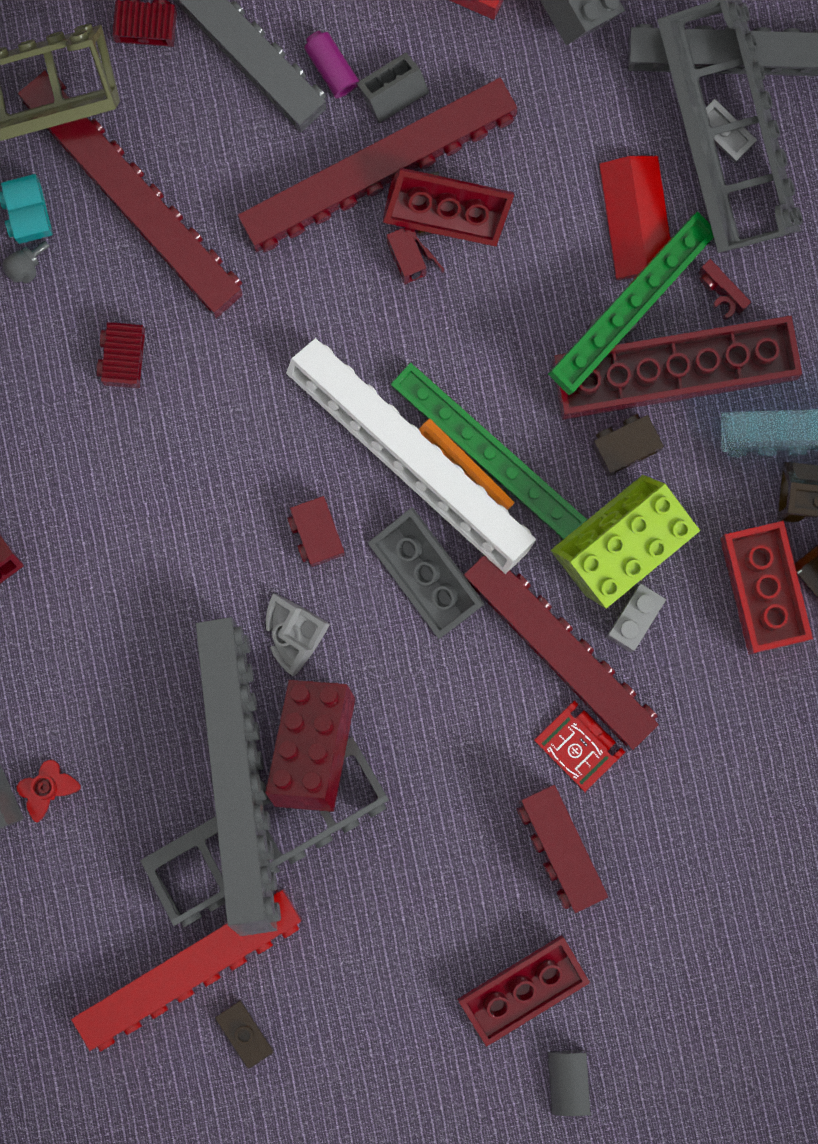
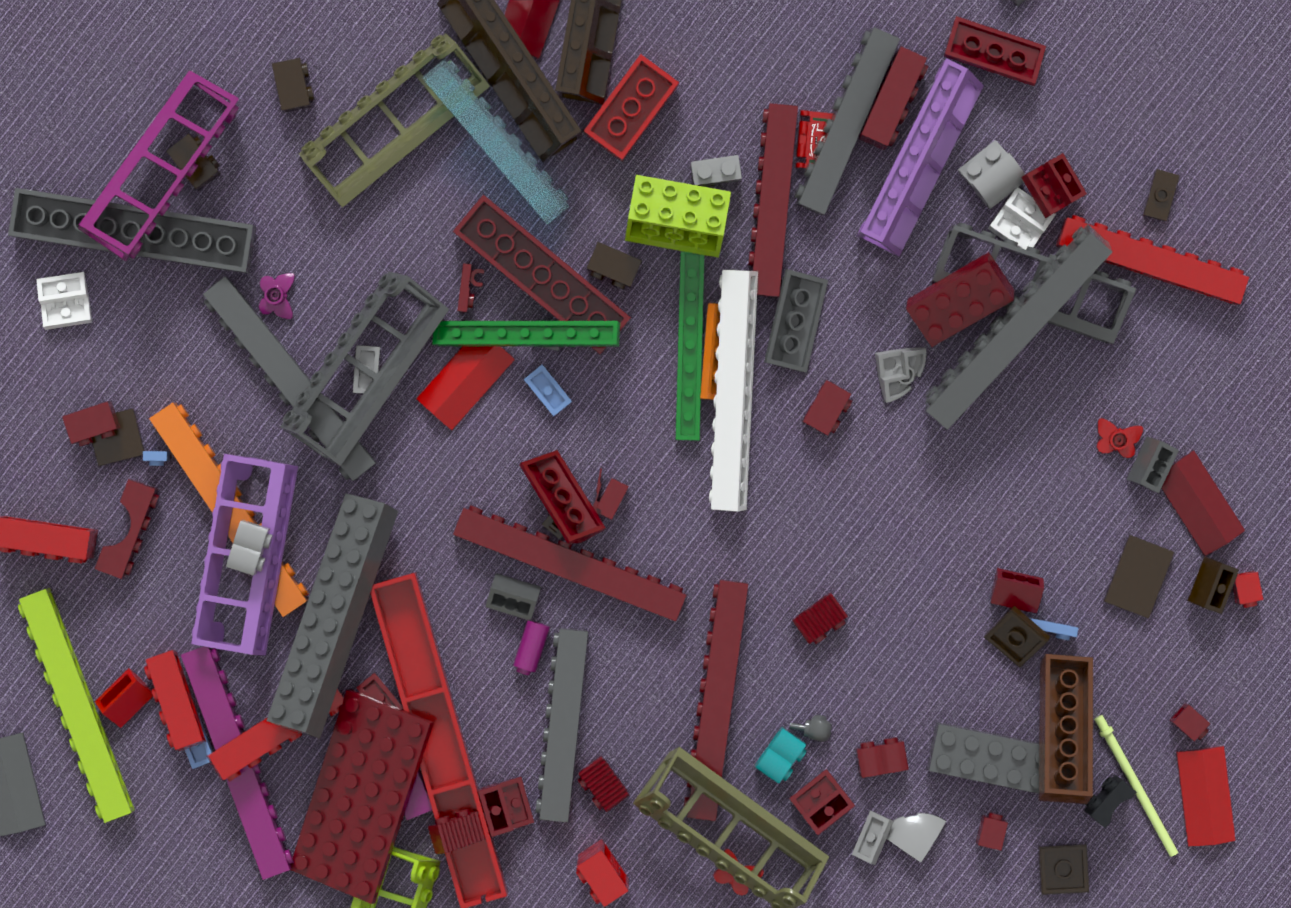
camera: 130 degrees left, 5 degrees up
none -> medium blue plate [524,365,572,416]
none -> dark grey brick [794,27,900,215]
none -> medium lavender window [856,58,984,257]
none -> light grey brick [958,140,1025,209]
none -> white slope [988,188,1056,250]
none -> dark red brick [1021,153,1087,218]

